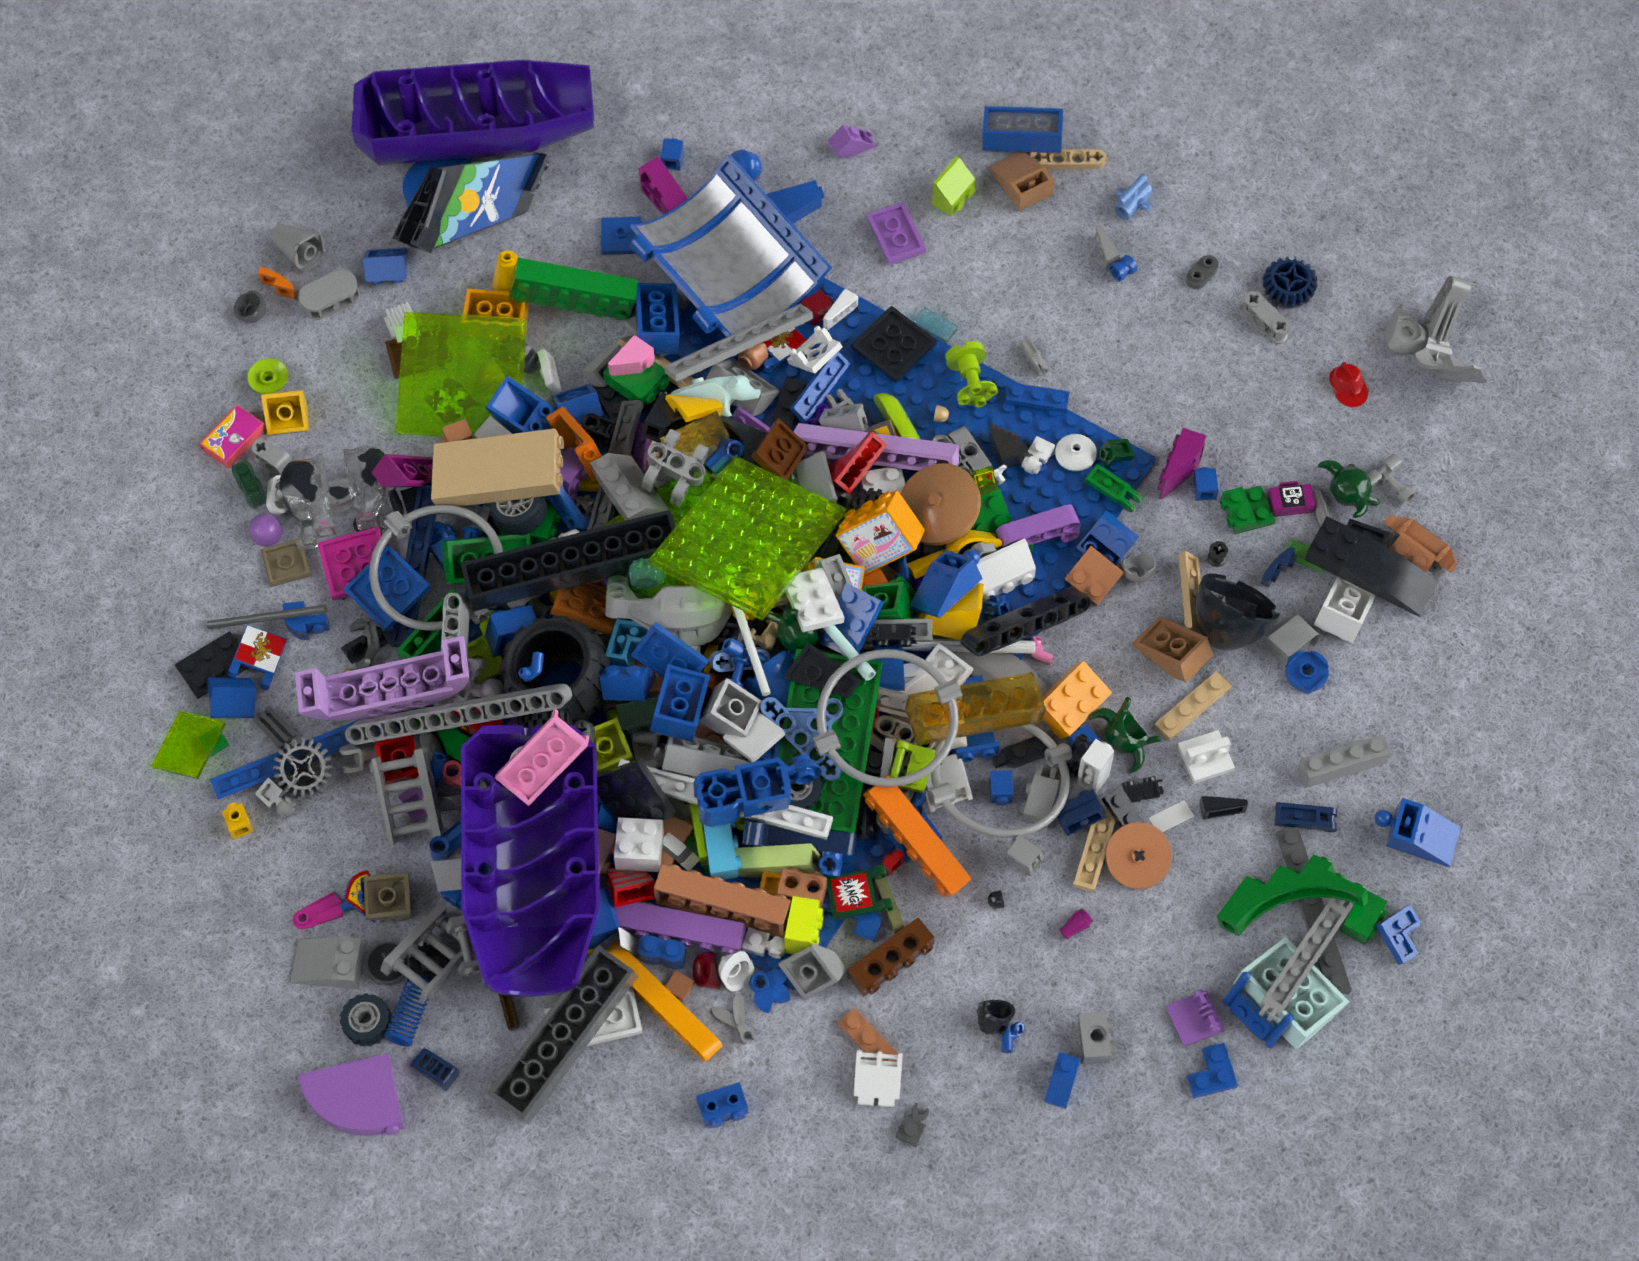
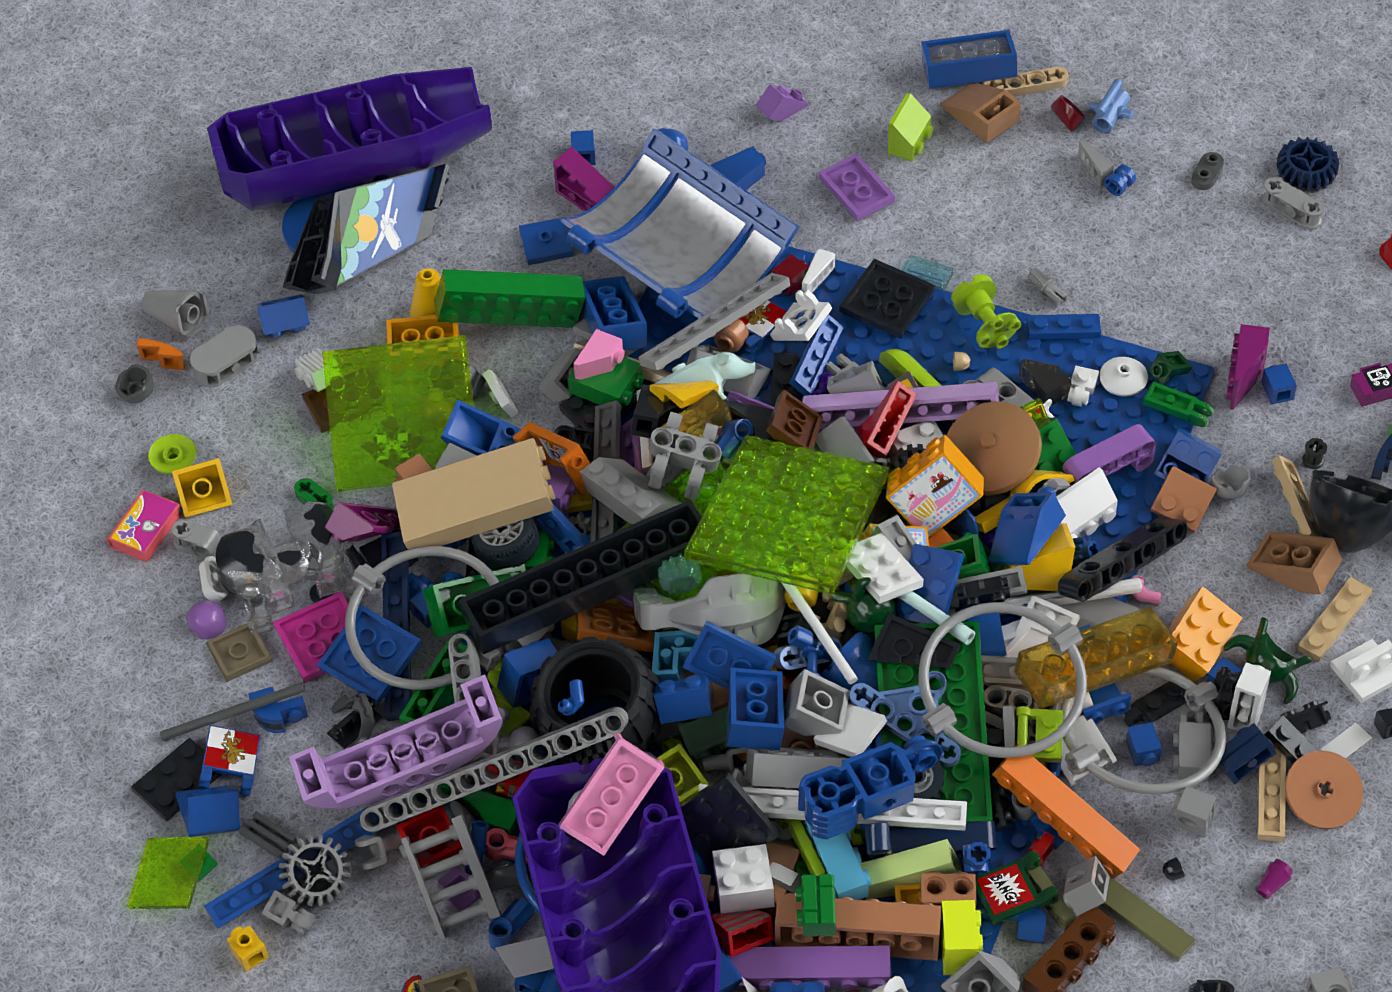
camera: 10 degrees left, 10 degrees down
clear green brick [232,460,267,509] -> none
blue slope [551,383,603,425] -> none
white plate [742,928,786,959] -> none
green plate [1219,485,1275,535] -> none
none -> green beam [294,478,334,510]
none -> green brick [796,874,836,937]
none -> dark red piece [1050,95,1085,132]
none -> light grey brick [1063,856,1110,915]
none -> olive tile [1101,877,1195,962]

